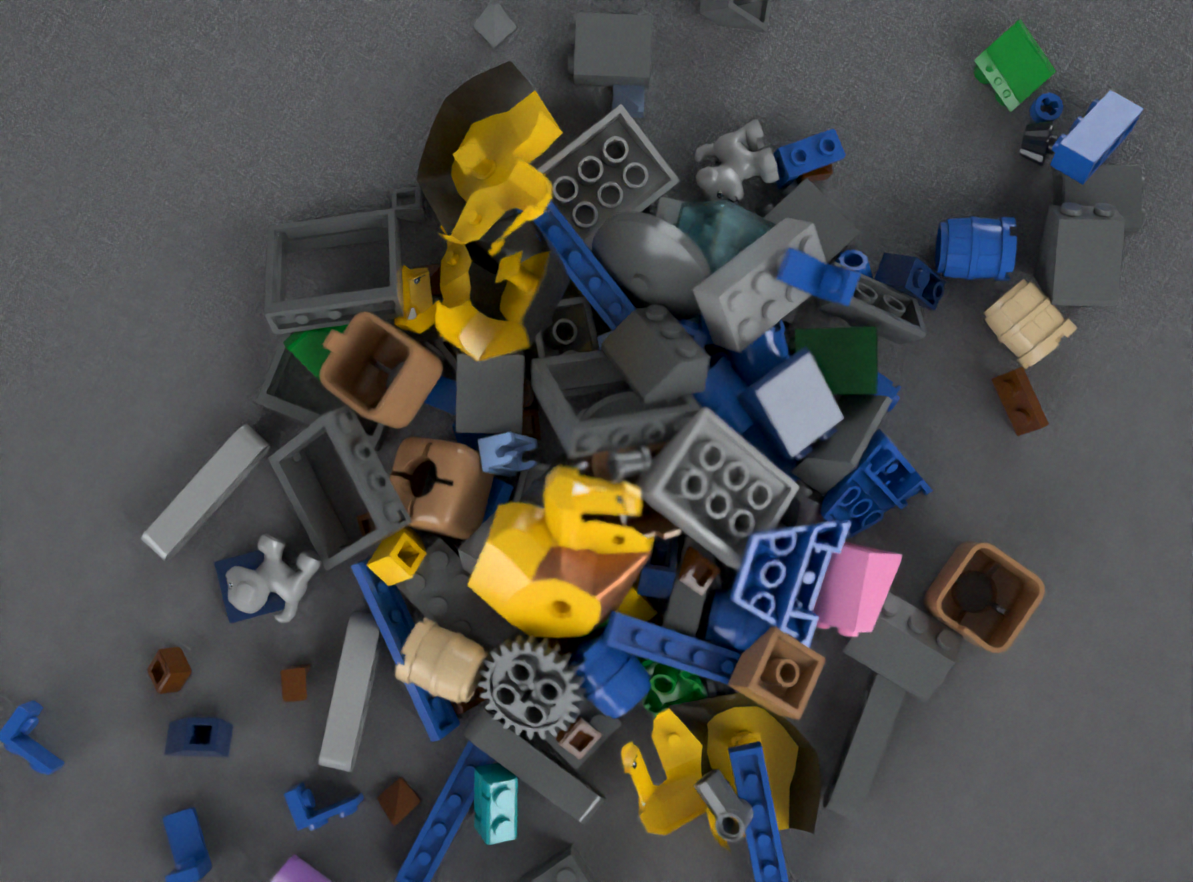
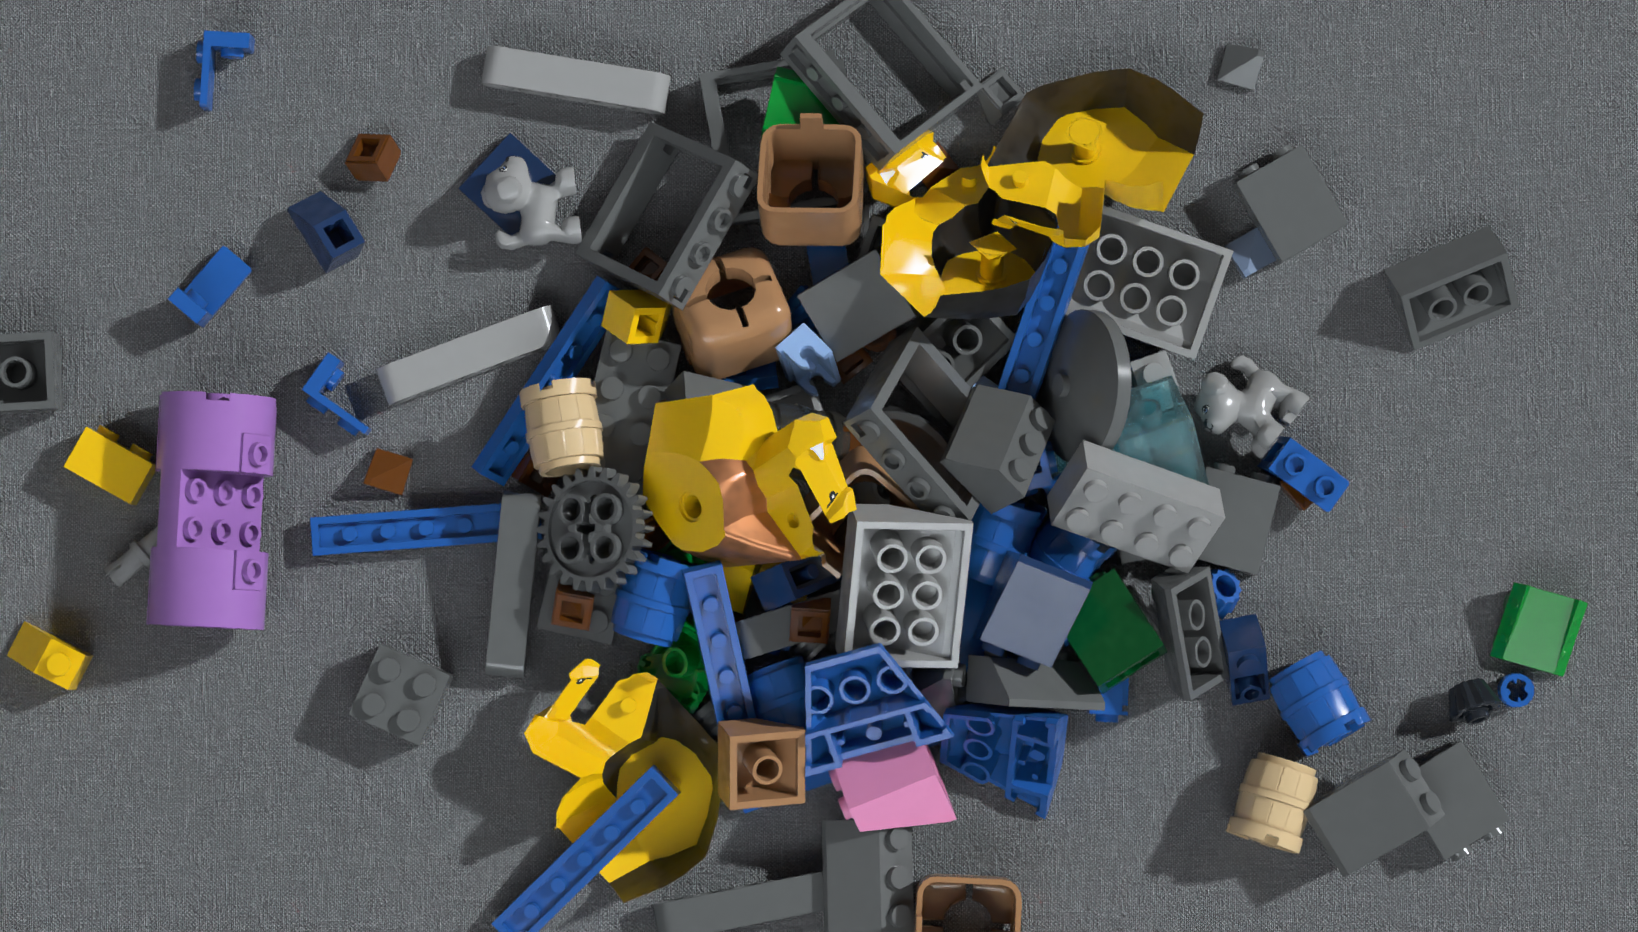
camera: 50 degrees right, 0 degrees up
reddish brown slope [280,663,312,703] -> none
teal brick [474,763,518,845] -> none
dark grey bush [607,445,652,481] -> none
dark grey piece [694,769,753,841] -> none
blue bracket [777,247,860,306] -> none
reddish brown plate [991,366,1049,436] -> none
brick [1050,90,1144,185] -> none

